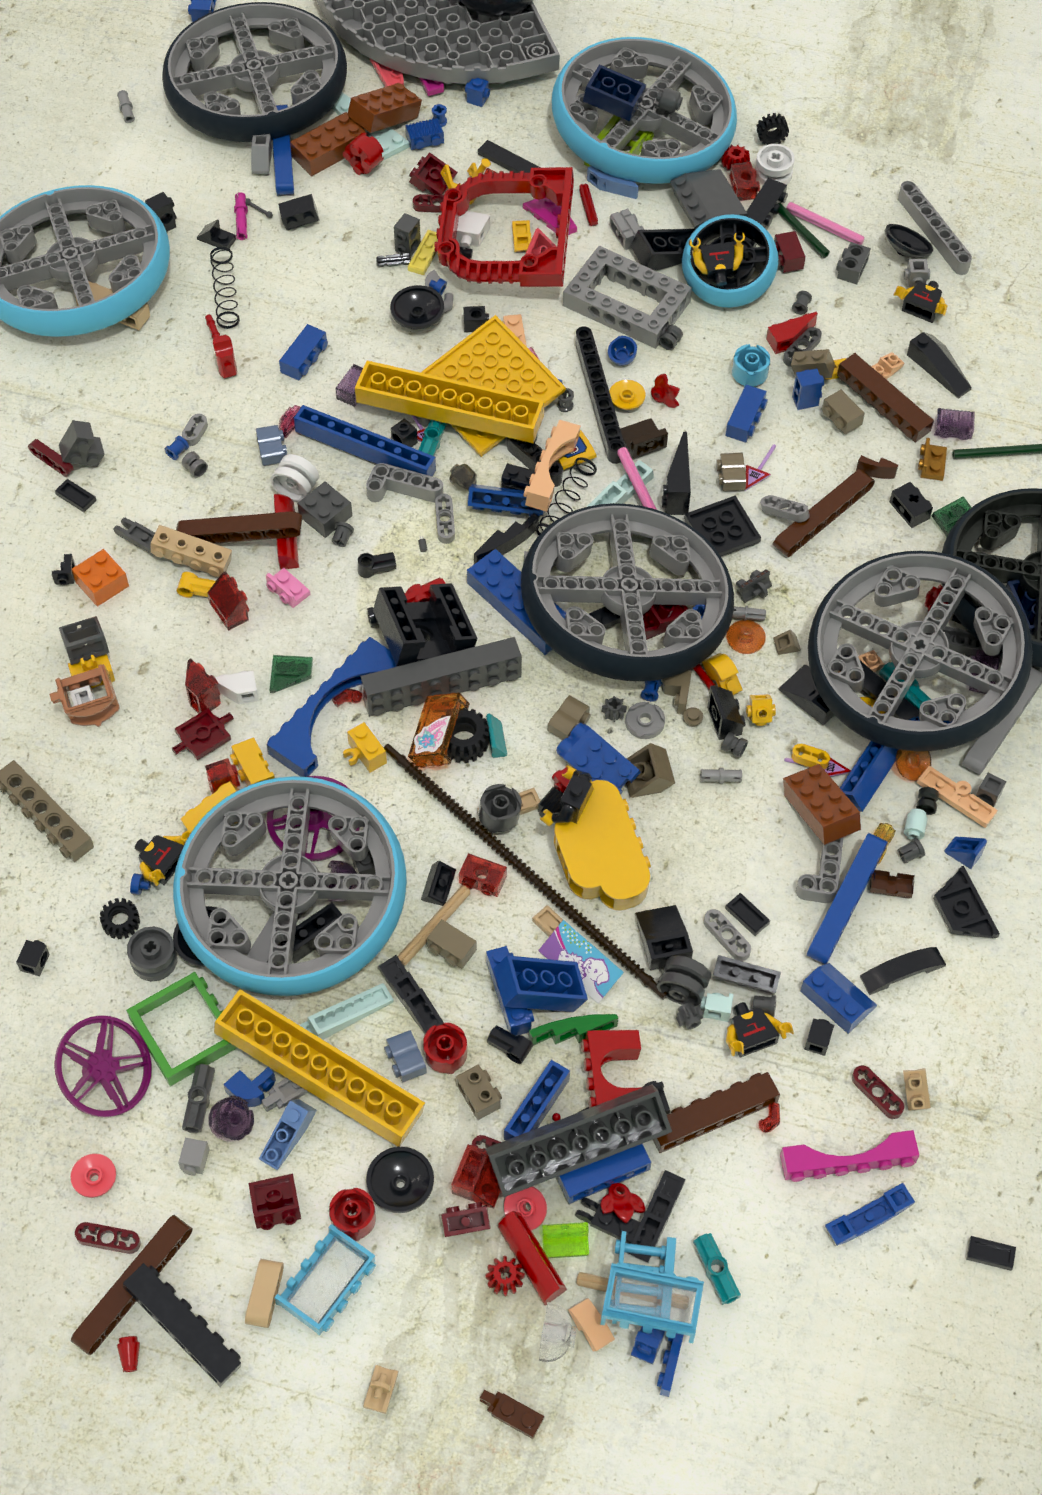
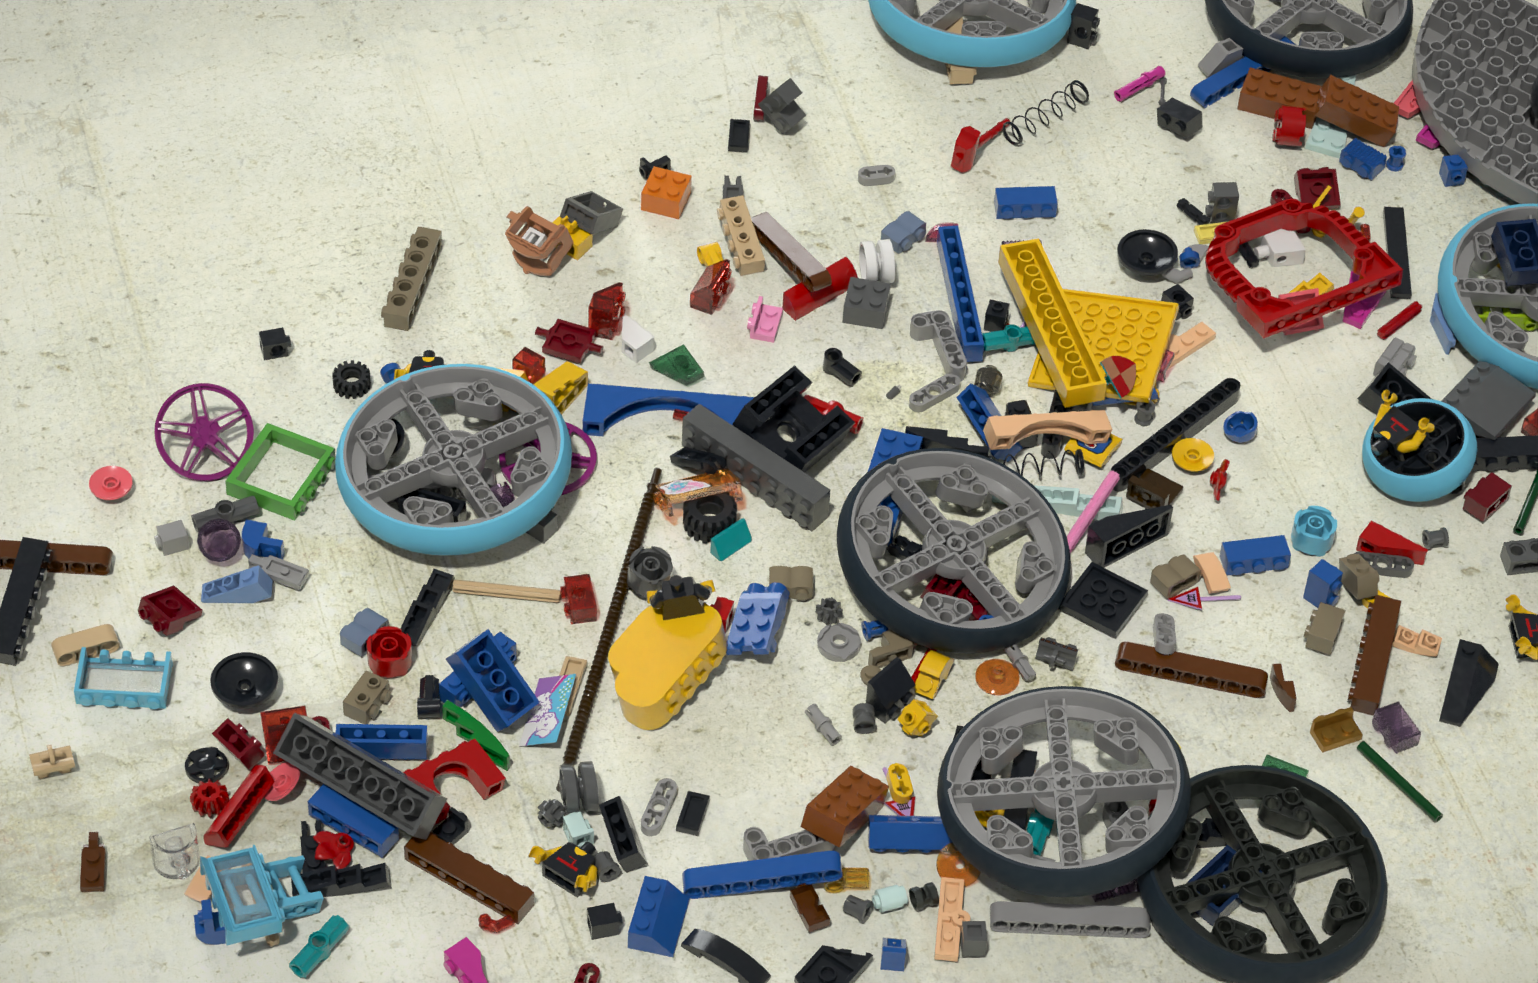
camera: 55 degrees right, 10 degrees down
dark red beam [75,1222,141,1254] -> none
dark grey wheel [127,926,177,982] -> none
blue bush [164,436,189,460] -> none
flat silver wheel [182,451,208,478] -> none
black slope [197,219,236,250] -> none
yellow brick [214,989,425,1147] -> none
light aqua slope [300,983,394,1040] -> none
red brick [329,1188,376,1241] -> none
dark grey bush [332,522,354,547] -> none
yellow brick [343,722,387,773] -> none
black slope [421,861,456,906] -> none
dark tan brick [427,919,477,969] -> none
clear neon green panel [542,1222,589,1259] -> none
light grey brick [563,246,692,349] -> none
dark tan slope [626,743,675,798] -> none
black slope [635,905,693,970] -> none
blue plate [657,1321,684,1397] -> none
dark grey wheel [659,325,683,350] -> none
black brick [889,481,933,528] -> none
none -> black wheel [185,746,228,783]
none -> black hinge [670,447,727,475]
none -> shield [1100,356,1136,399]
none -> light nougat slope [1193,552,1231,594]

